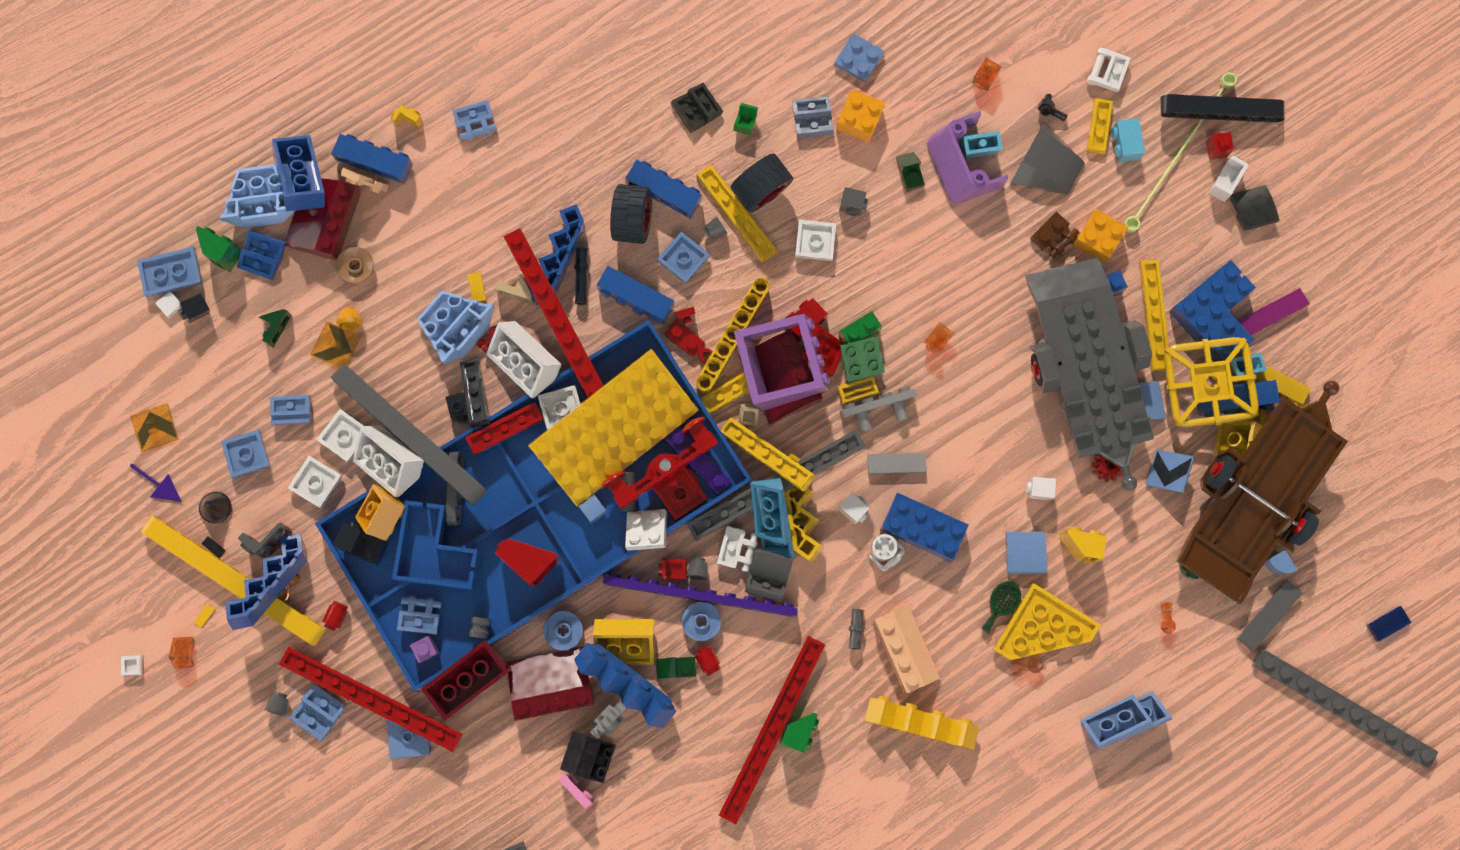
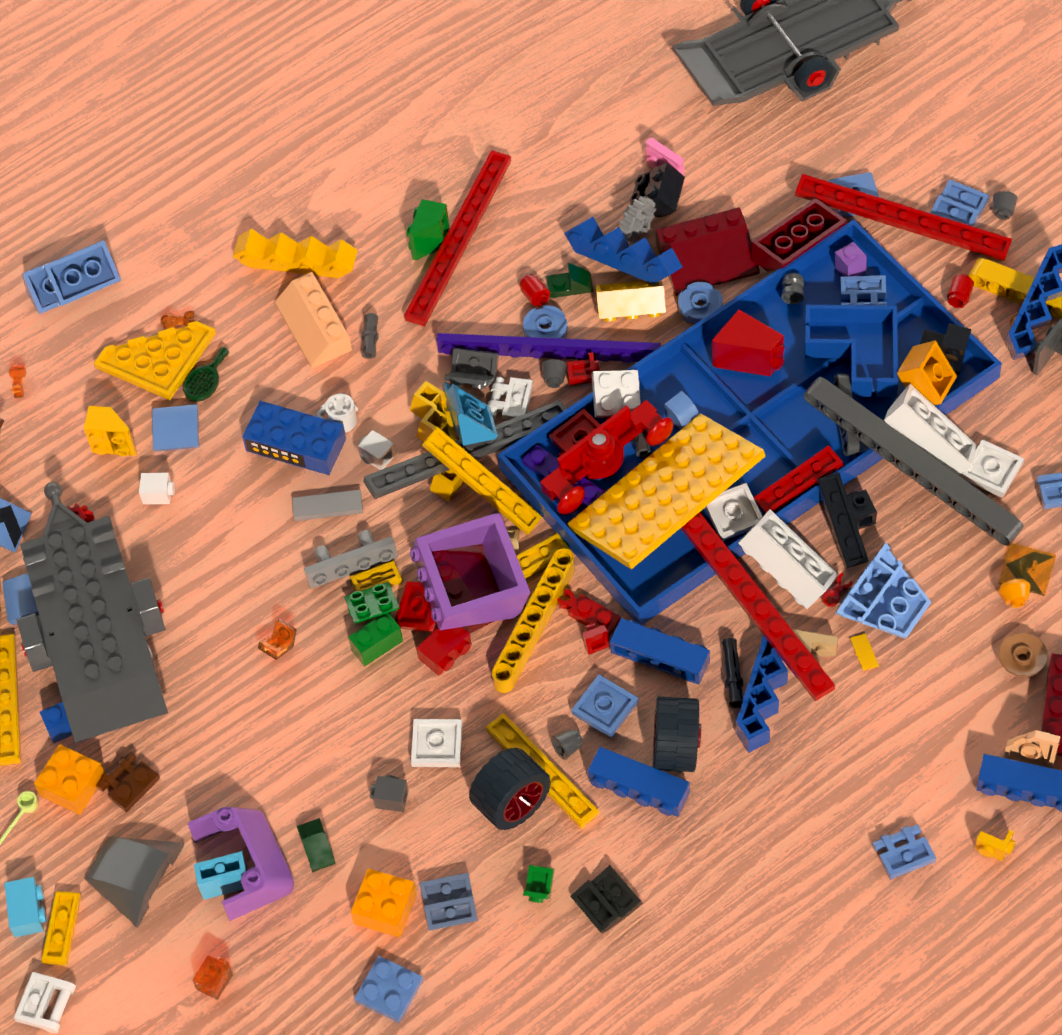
camera: 175 degrees left, 20 degrees down
white plate [288,456,343,509] -> none
black piece [1038,94,1068,121] -> none

